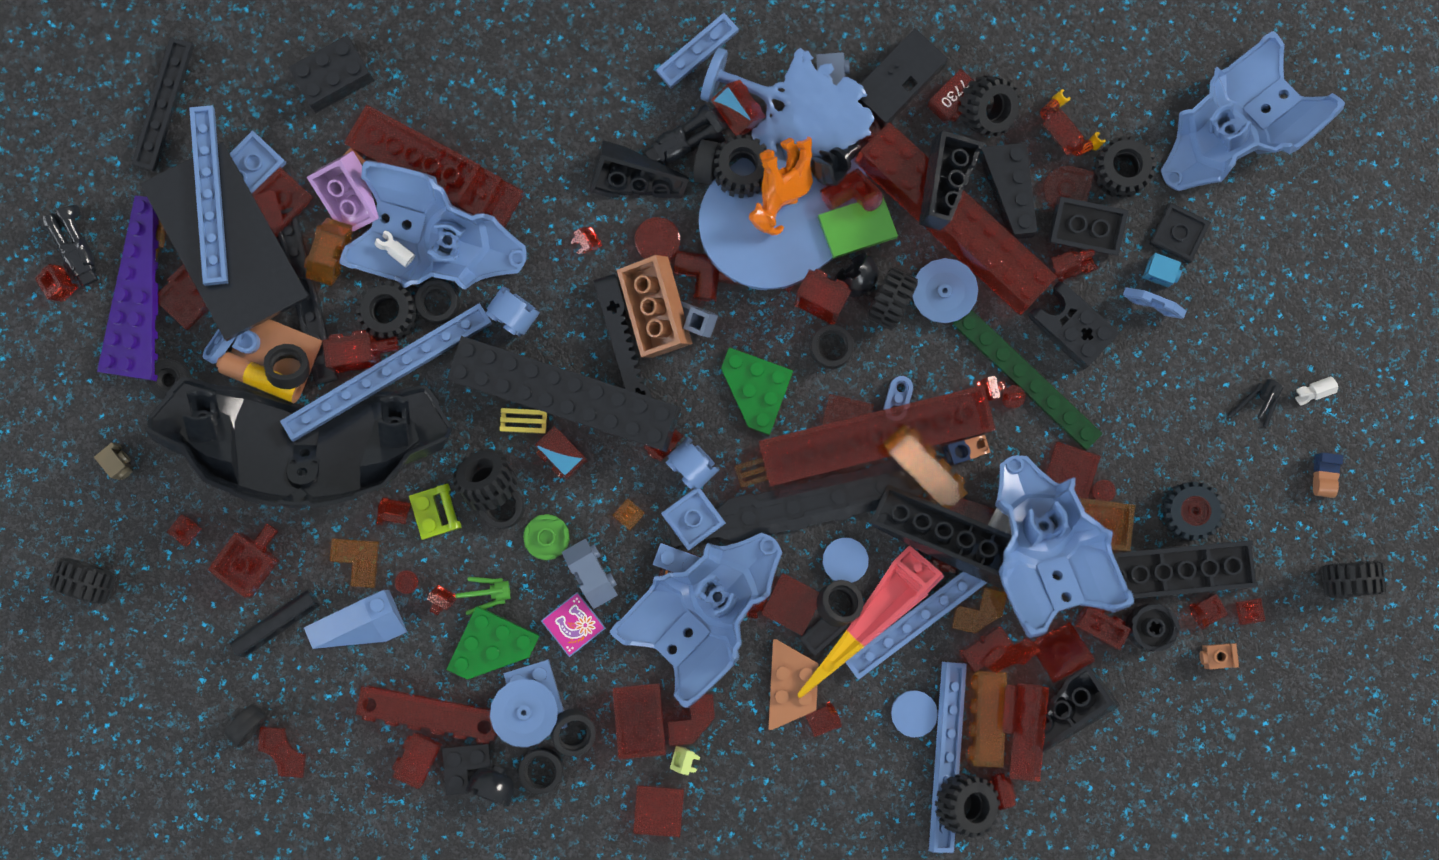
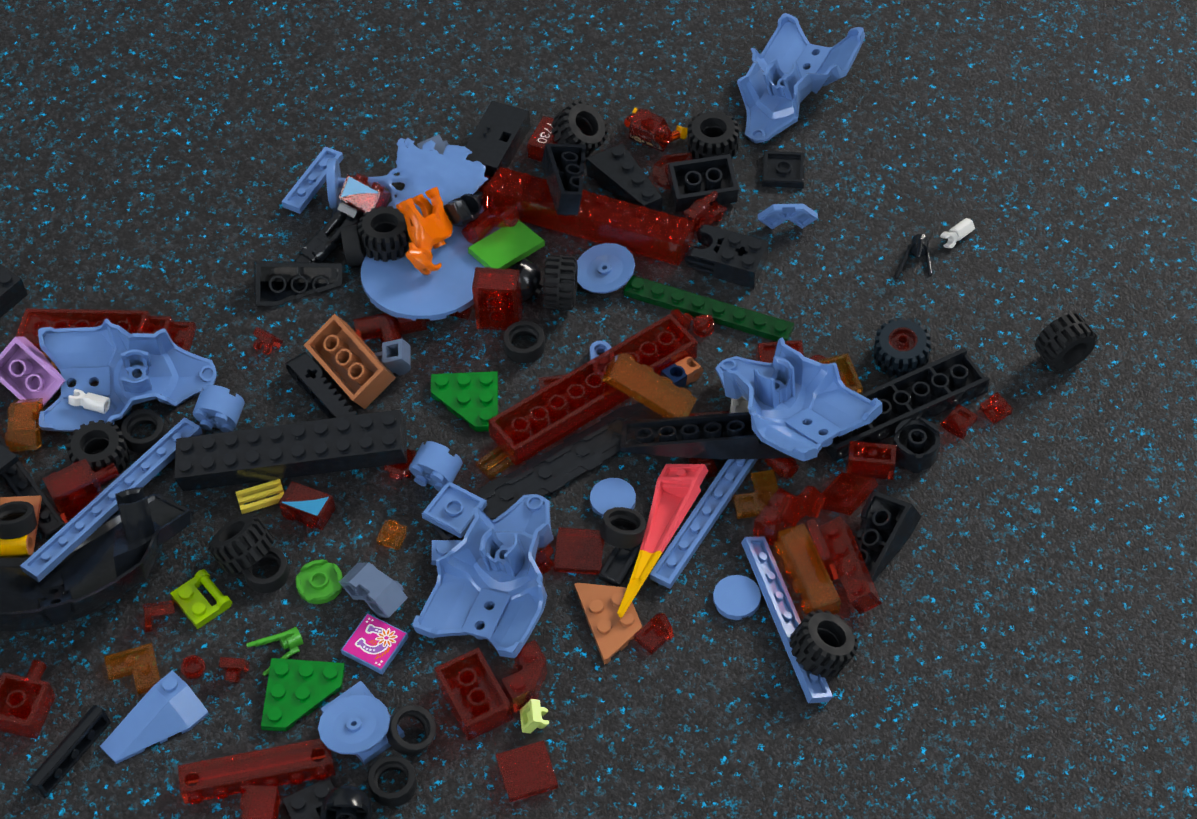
camera: 25 degrees left, 30 degrees down
clear red tile [635,217,680,260] -> none
clear red brick [989,773,1017,810] -> none
dark azure brick [1143,253,1182,287] -> none
nougat brick [1200,643,1239,669] -> none
leg [1313,453,1343,498] -> none

